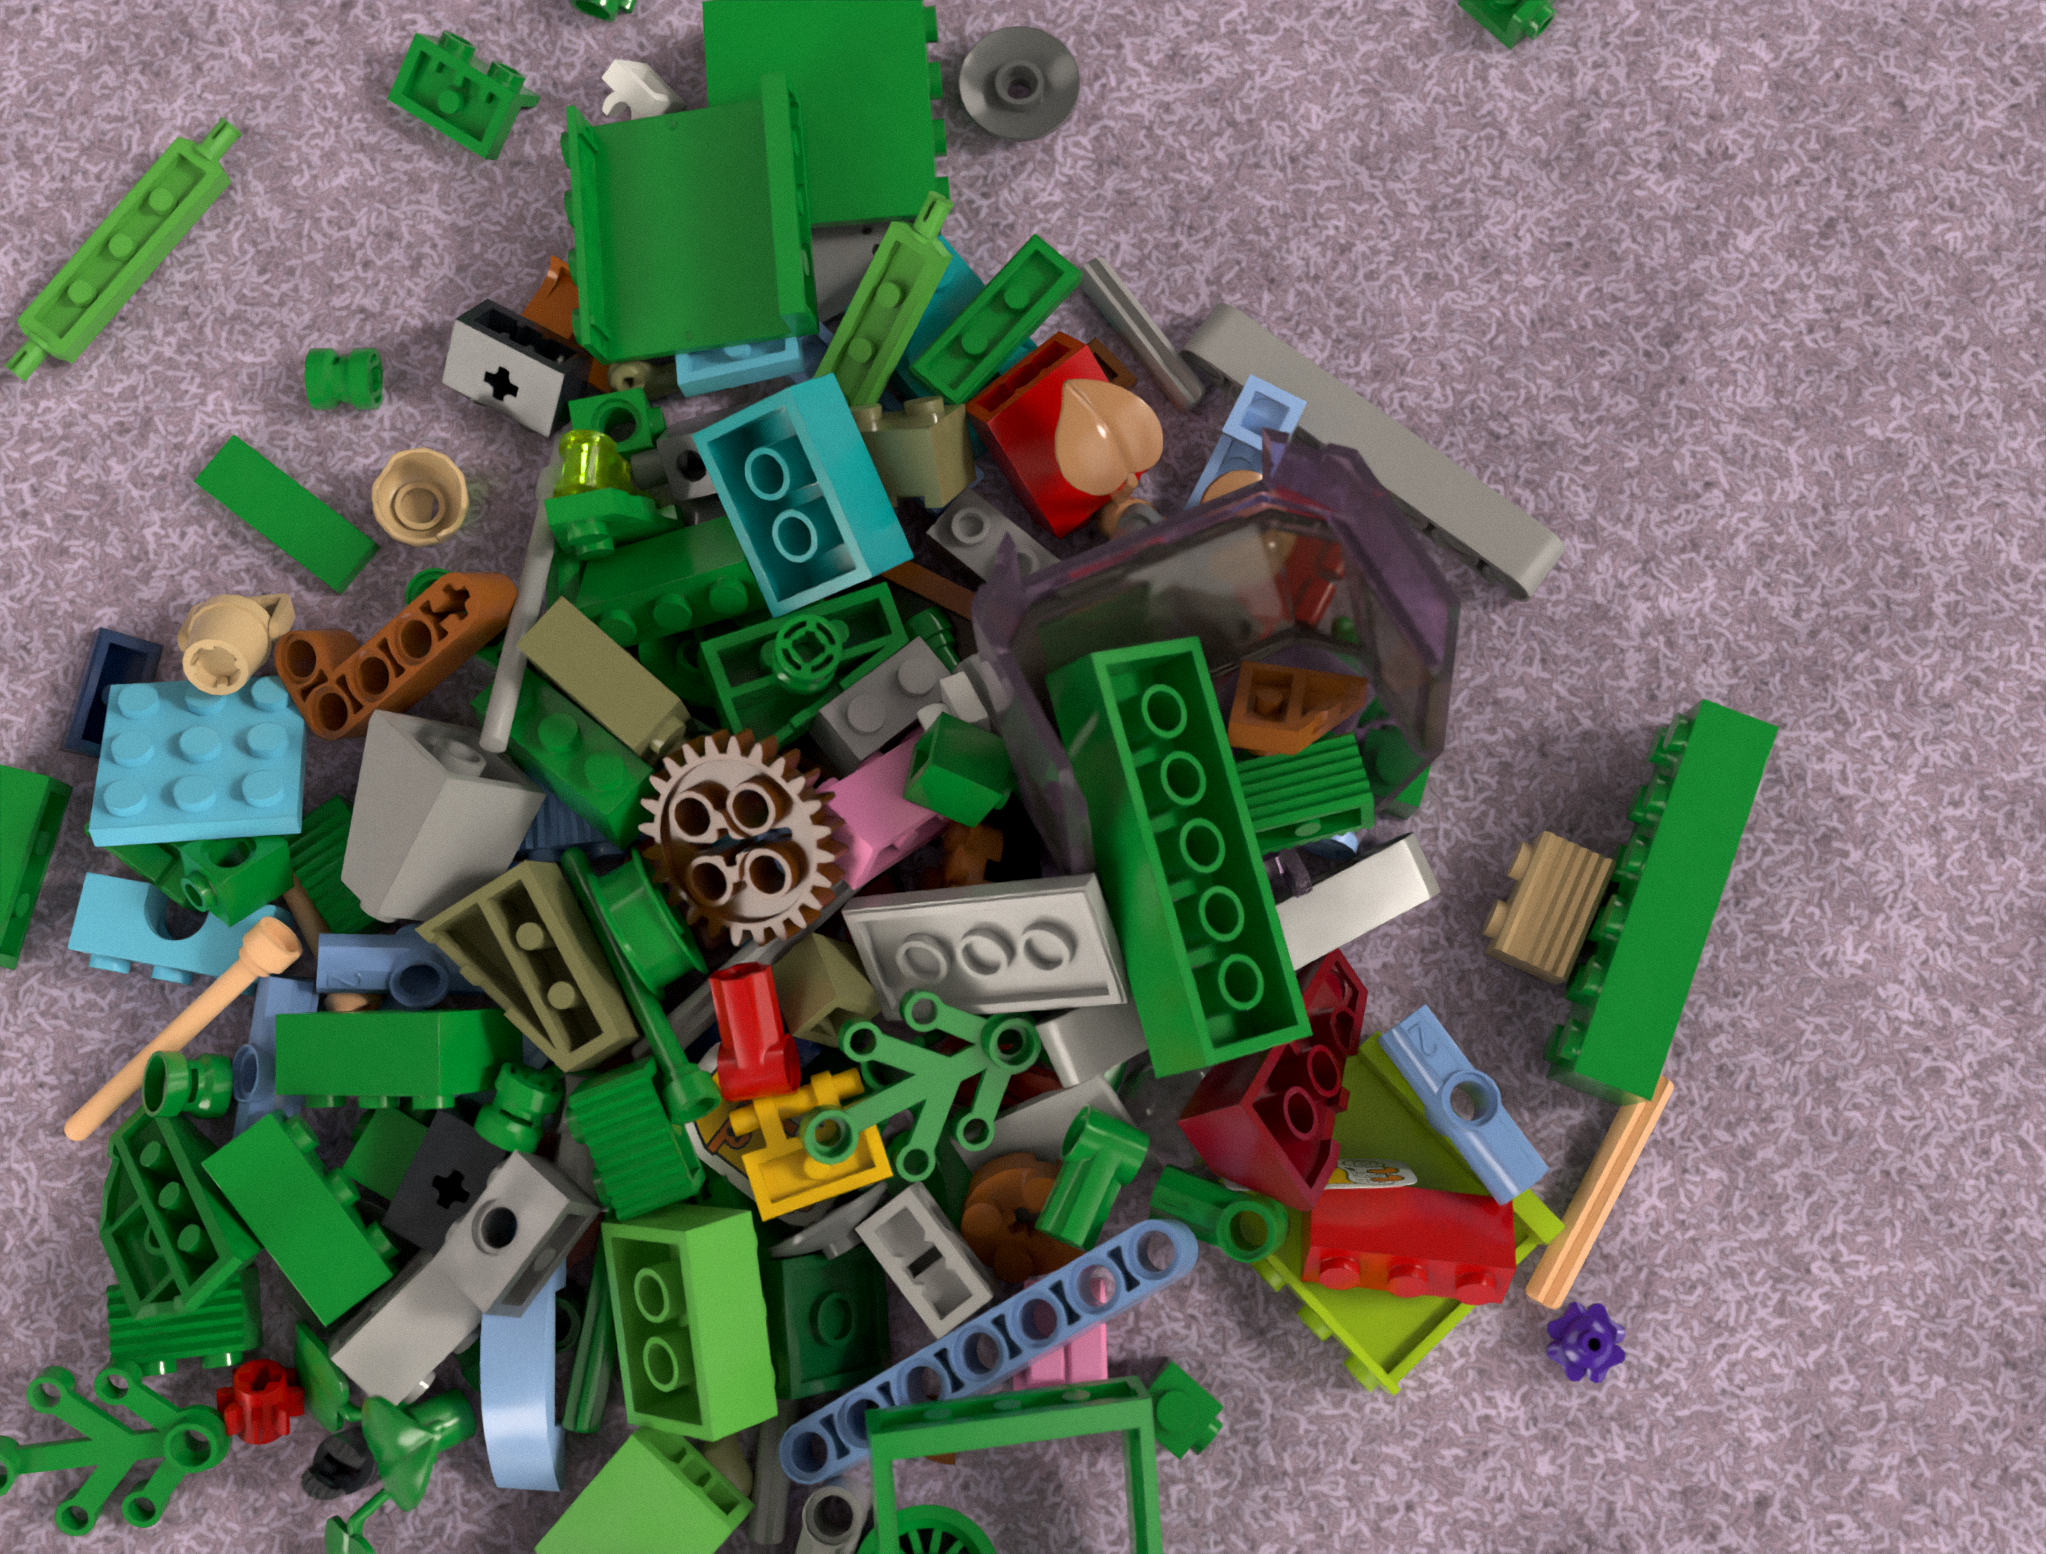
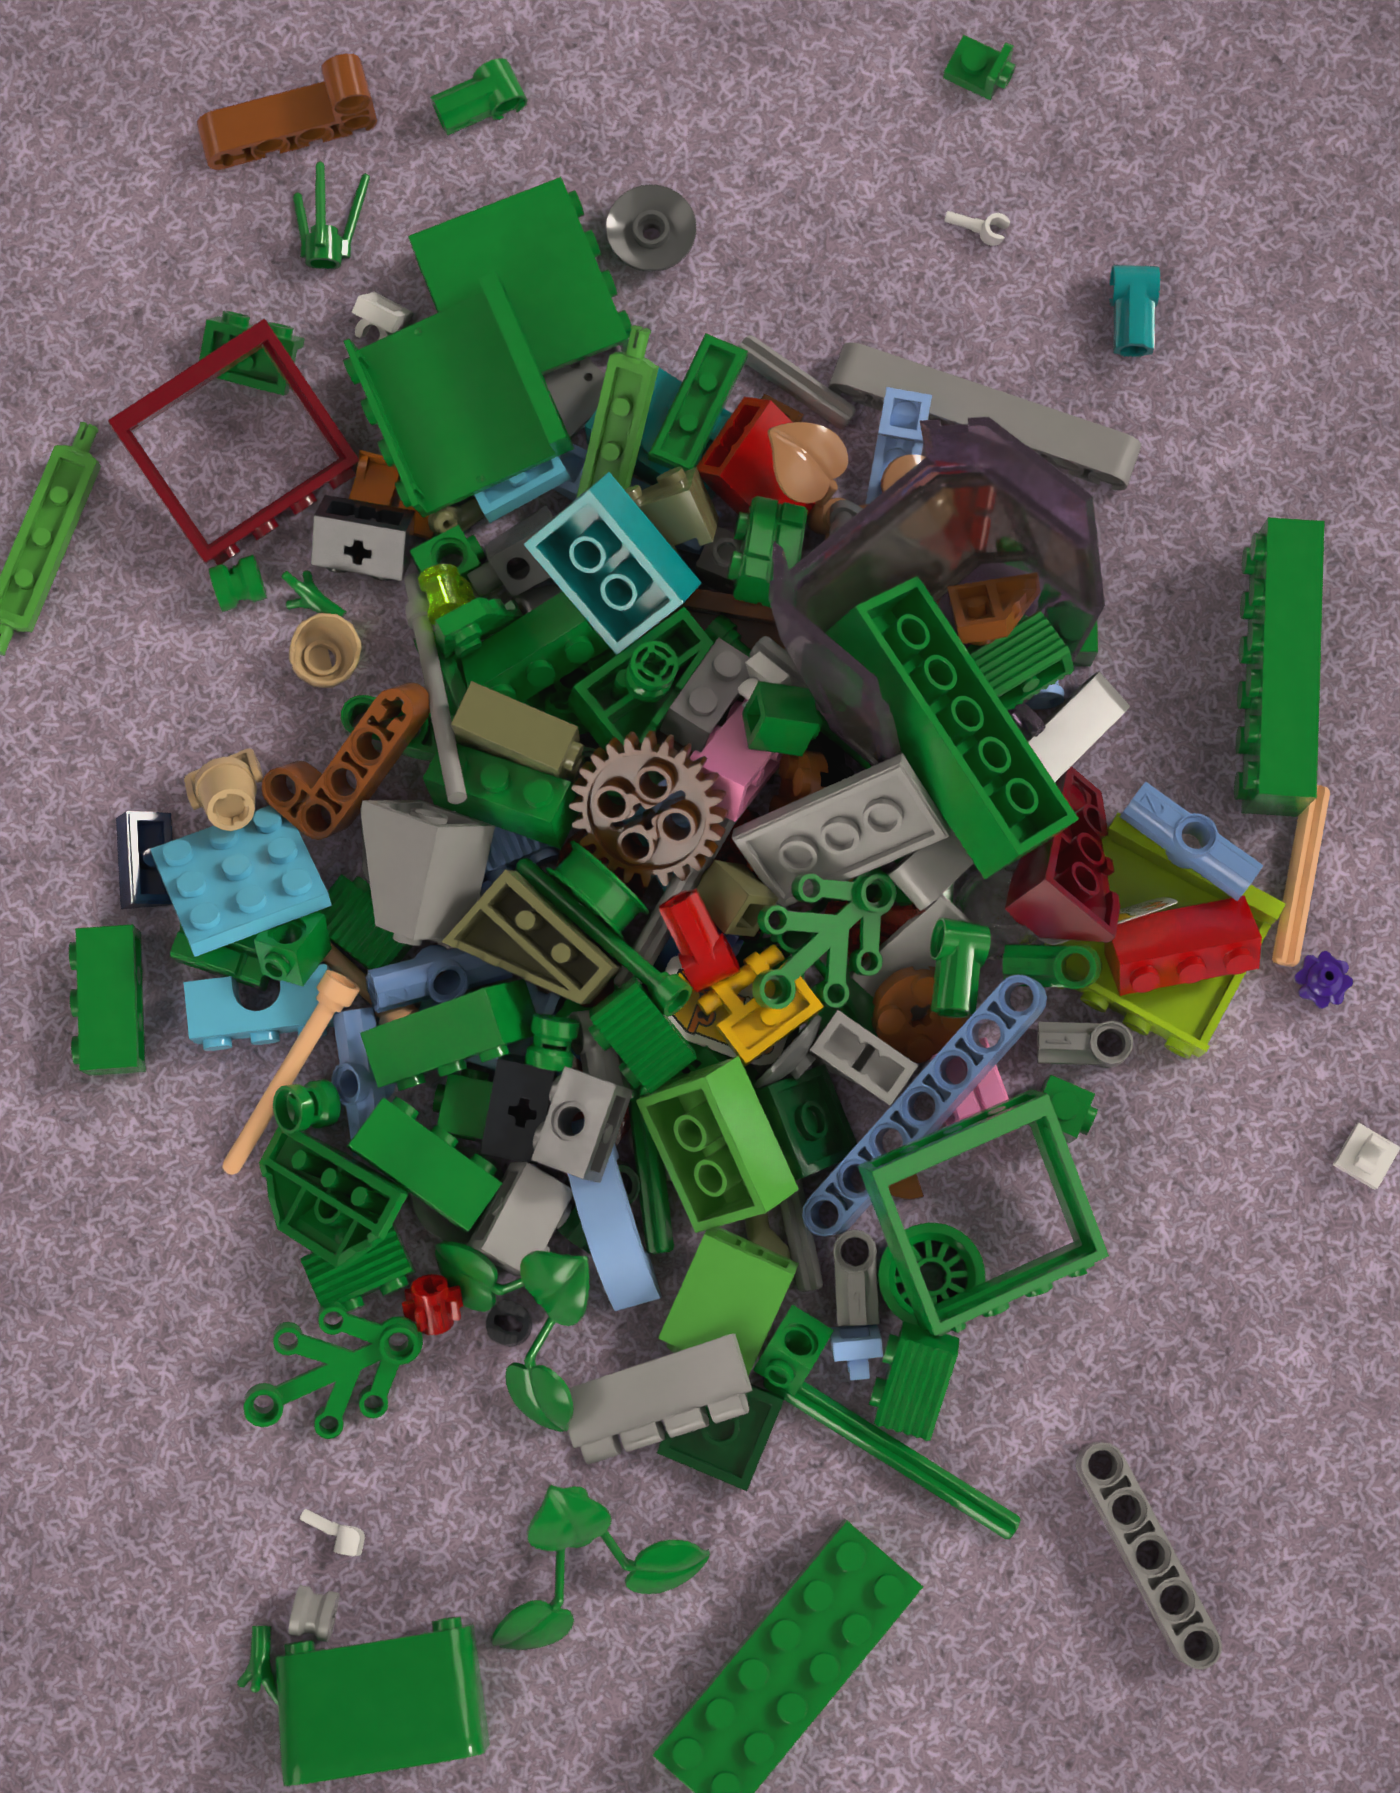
camera: 20 degrees left, 0 degrees up
green tile [194,434,381,595] -> none
tan brick [1482,831,1616,986] -> none
none -> dark red window [108,318,360,565]
none -> green bar [281,570,347,618]
none -> green brick [727,496,808,610]
none -> white hand [944,211,1010,246]
none -> light grey piece [1037,1021,1133,1068]
none -> teal piece [1109,265,1160,357]

